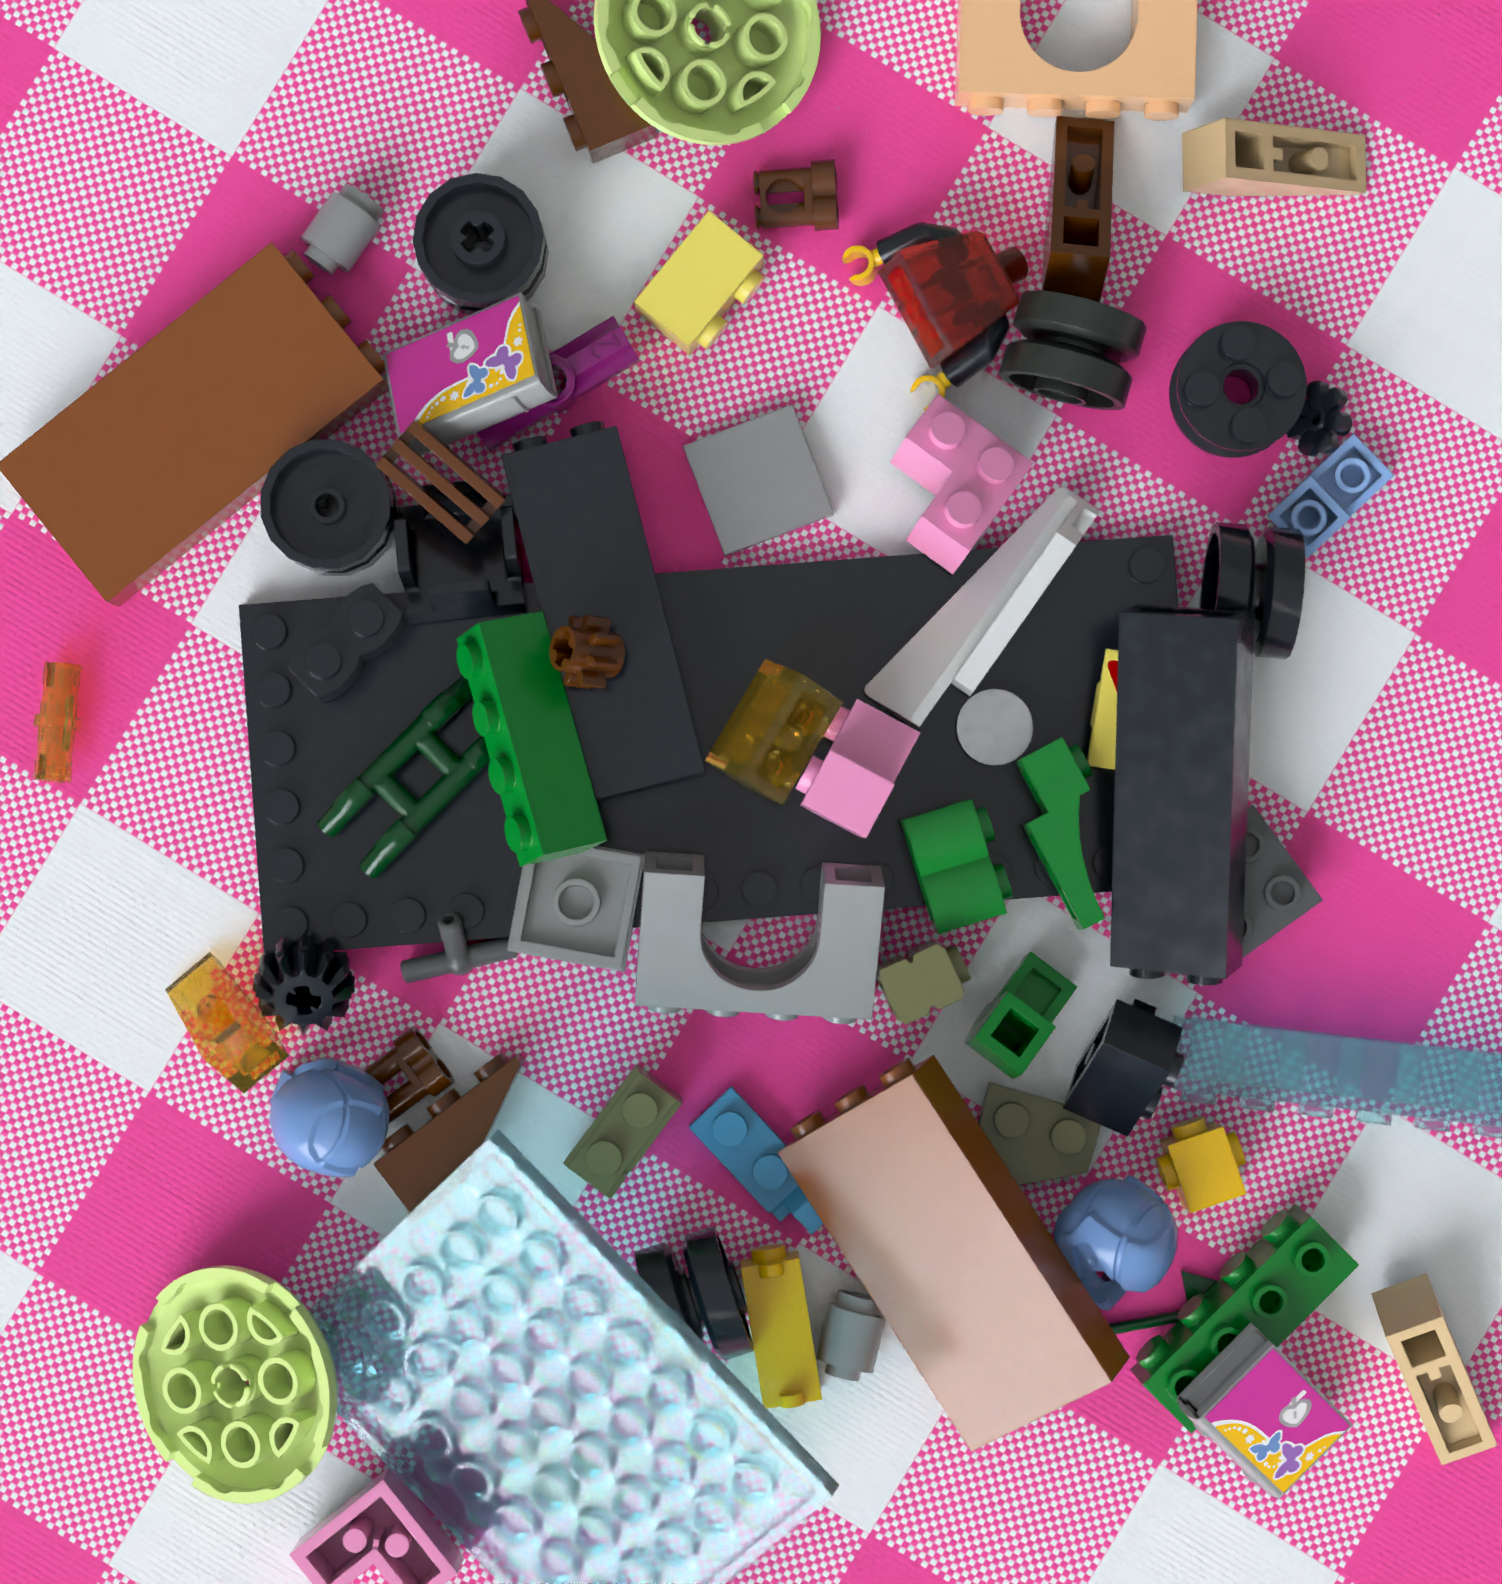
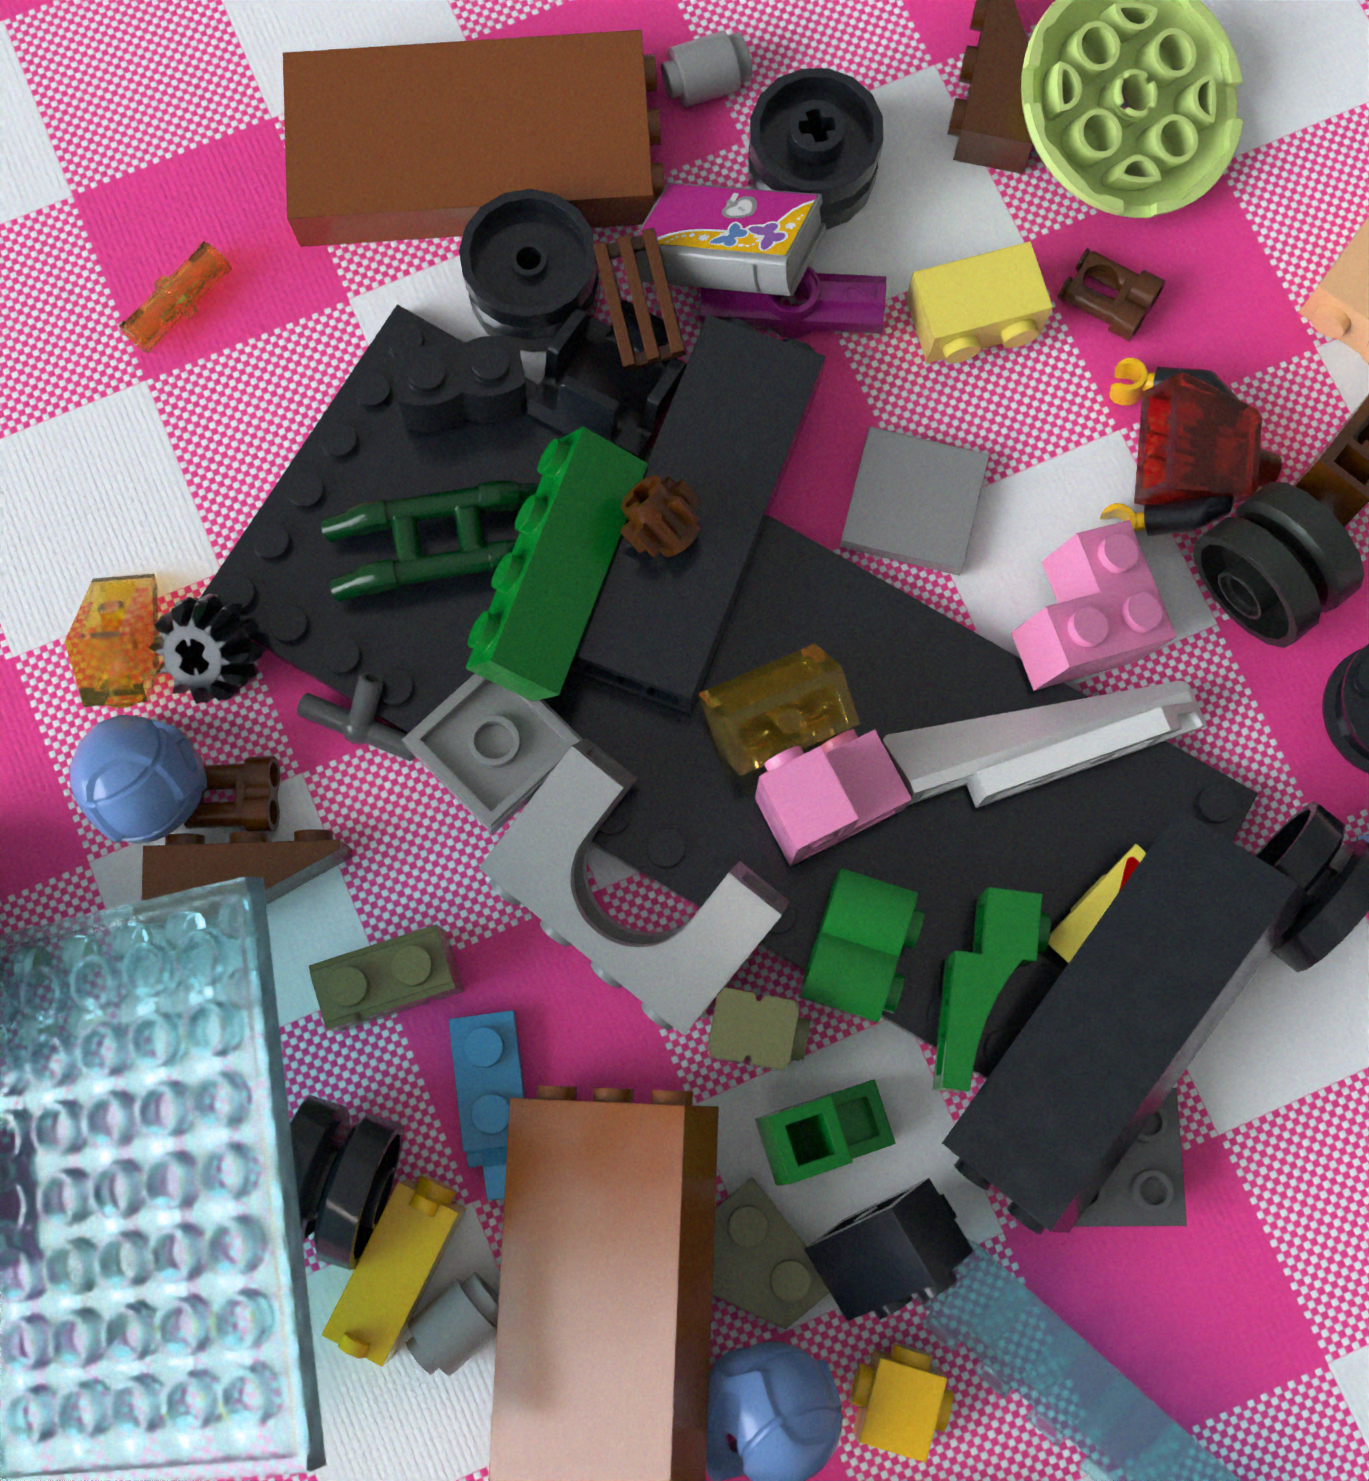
camera: 40 degrees right, 10 degrees down
flat silver sticker [957,689,1033,765] -> none

